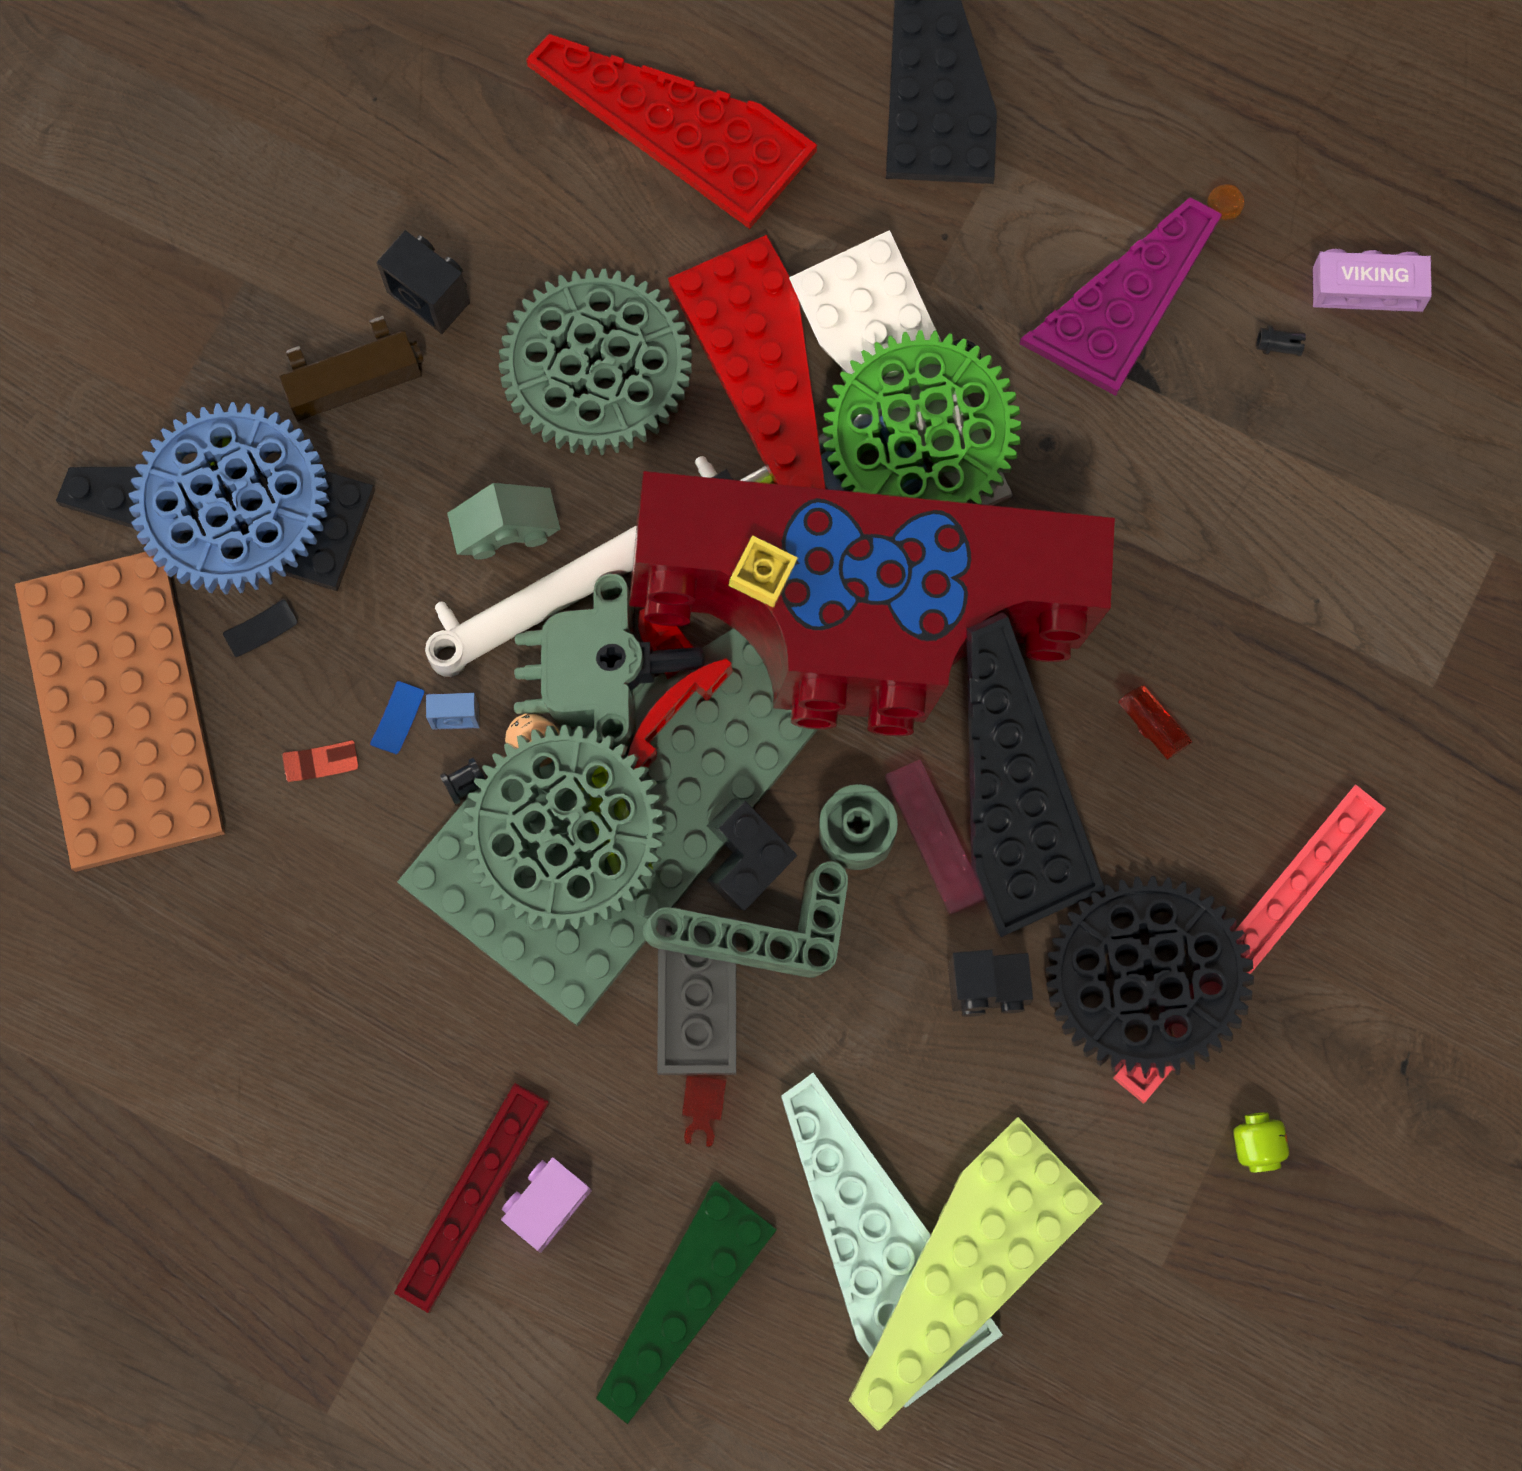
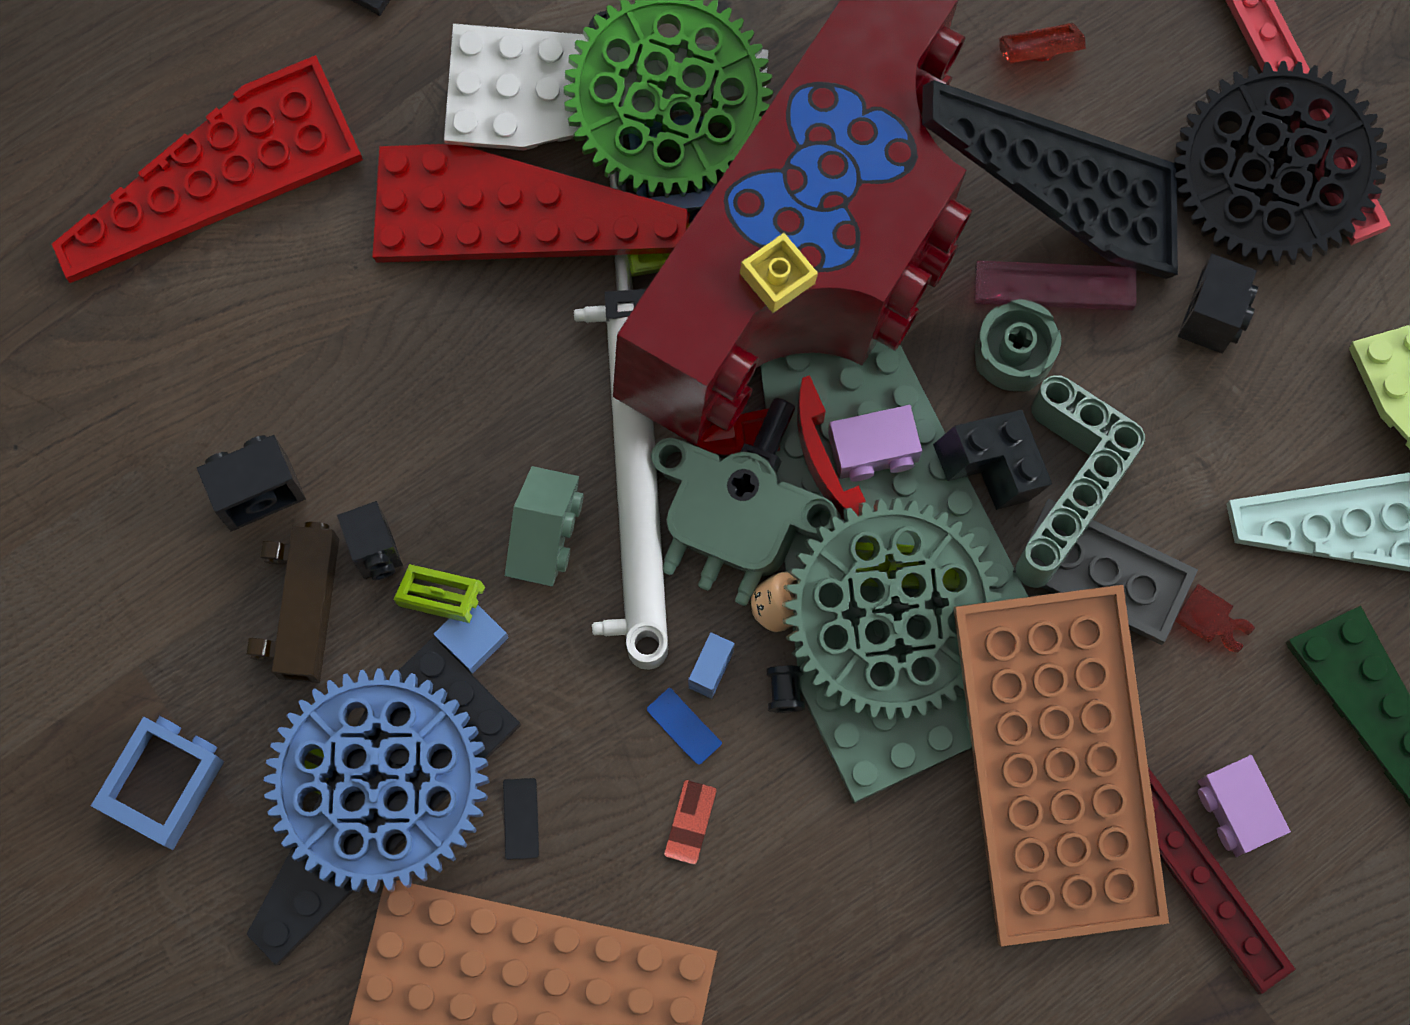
camera: 65 degrees left, 0 degrees up
sand green gear [499,269,692,455] -> none
none -> medium blue window [91,716,224,850]
none -> black brick [337,501,403,580]
none -> lime tile [393,564,485,623]
none -> medium blue piece [434,605,509,674]
none -> lavender brick [828,405,922,482]
none -> nougat plate [953,585,1169,947]

